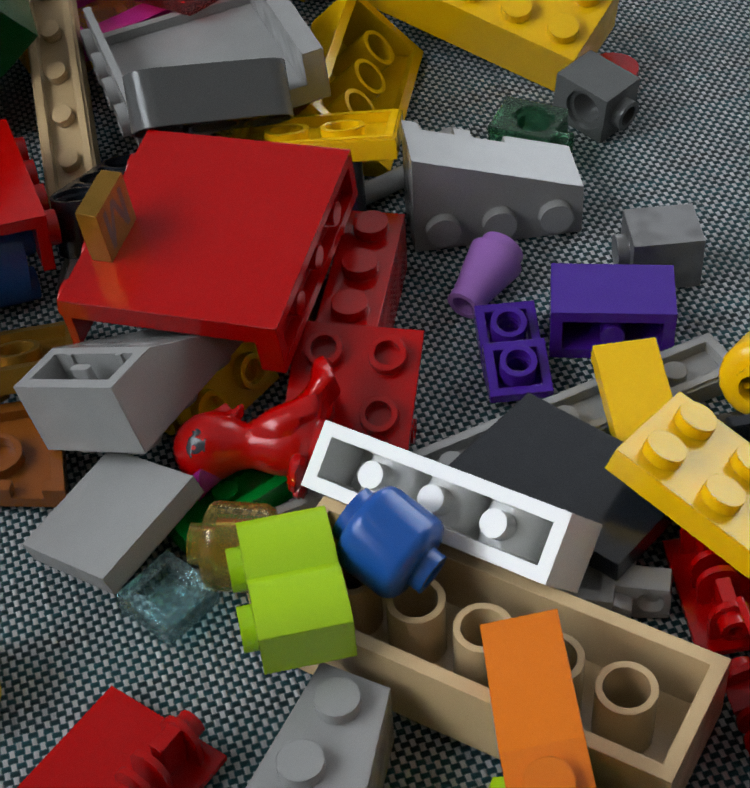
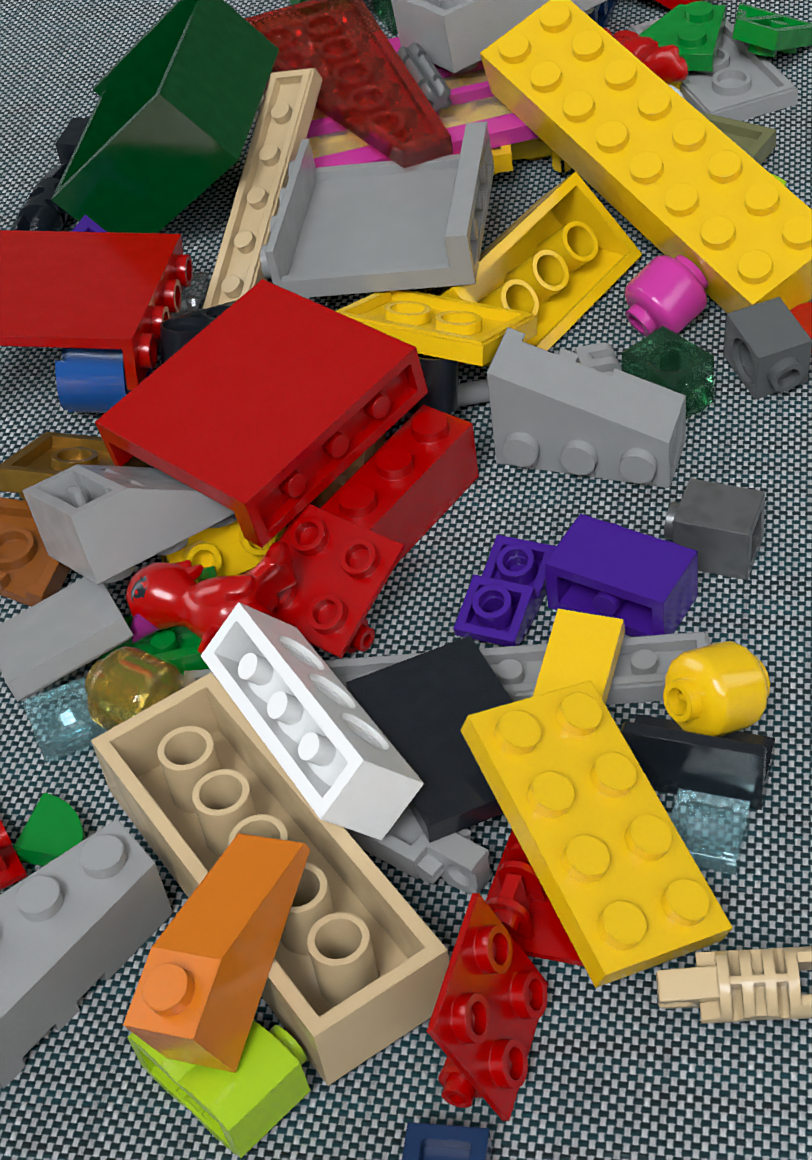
camera: 30 degrees right, 0 degrees up
pearl gold tile [75,170,137,263] -> none
dark grey beam [122,57,294,138] -> none
lime brick [225,506,358,675] -> none
blue head [332,486,447,598] -> none
medium lavender cone [447,231,523,319] -> none
none -> green tile [14,793,86,866]
none -> dark pink head [624,255,708,338]

